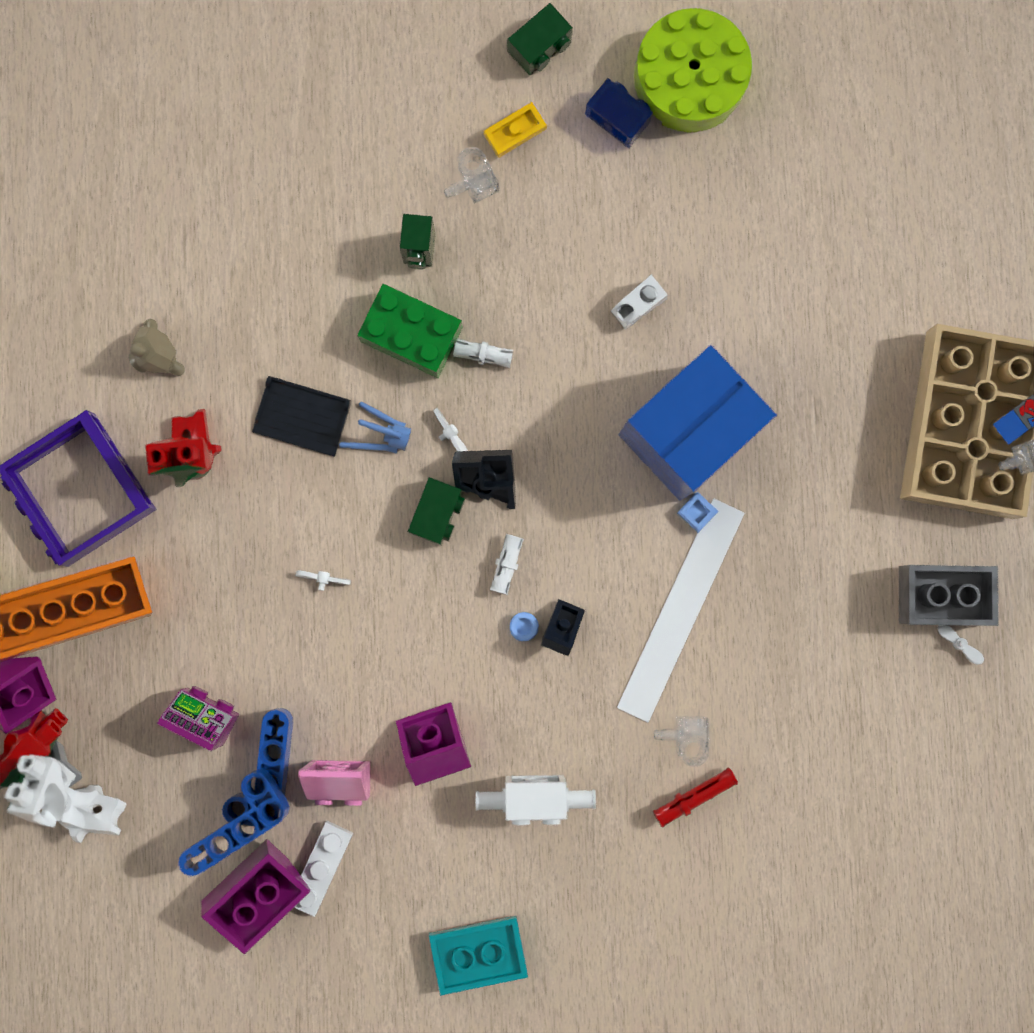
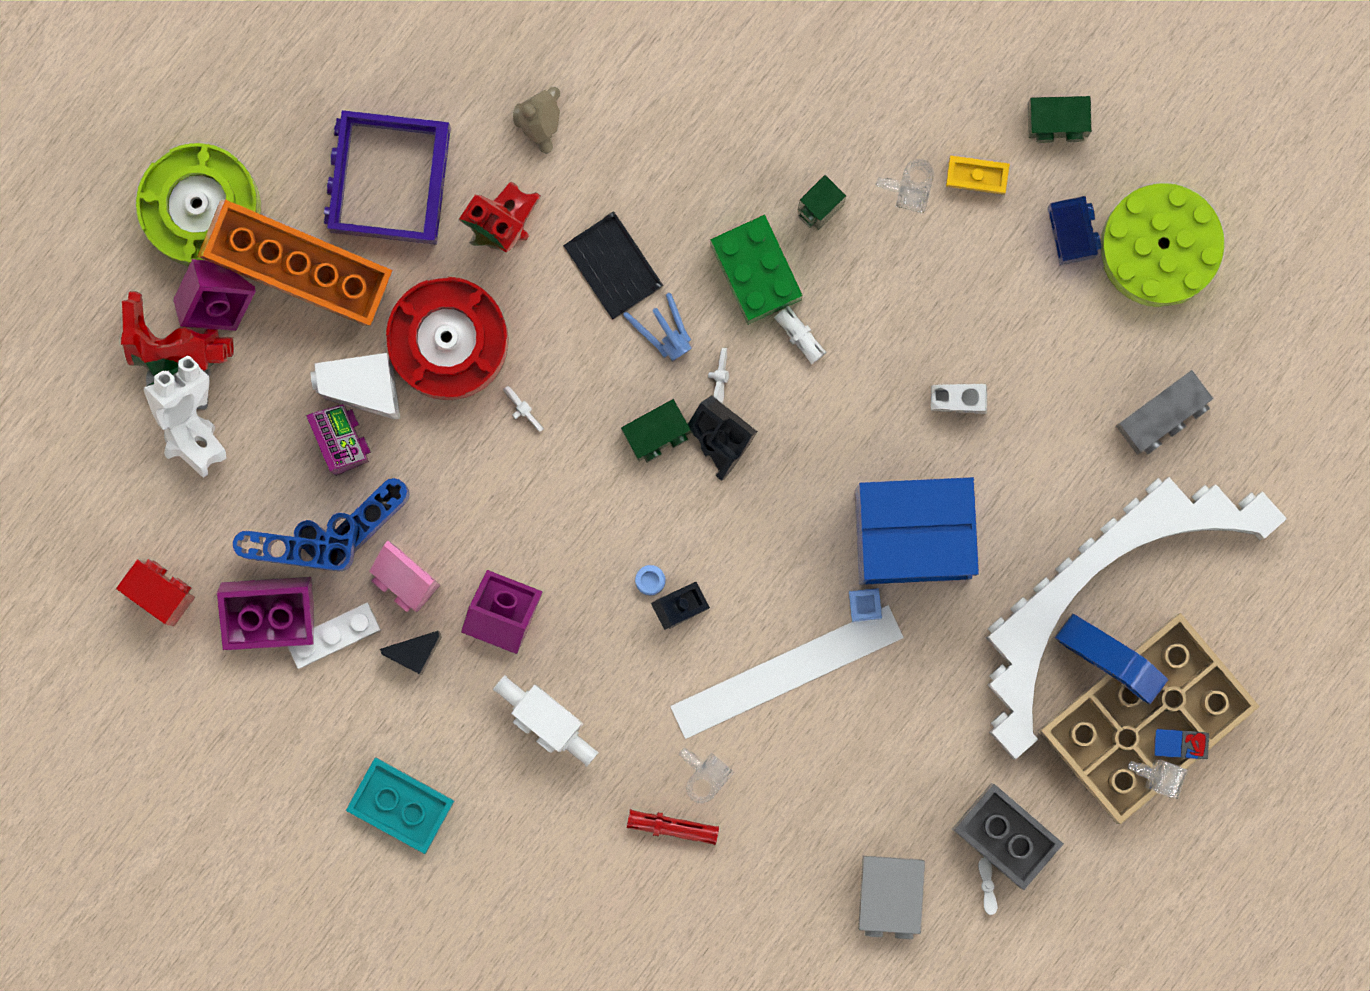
camera: 50 degrees right, 0 degrees up
white pin [490,534,524,595] -> none
none -> red brick [116,559,195,626]
none -> white slope [311,353,400,419]
none -> black slope [380,631,442,675]
none -> red piece [386,277,509,400]
none -> light grey brick [858,856,925,939]
none -> white arch [986,477,1287,759]
none -> blue beam [1054,613,1168,704]
none -> flat silver brick [1116,370,1213,455]

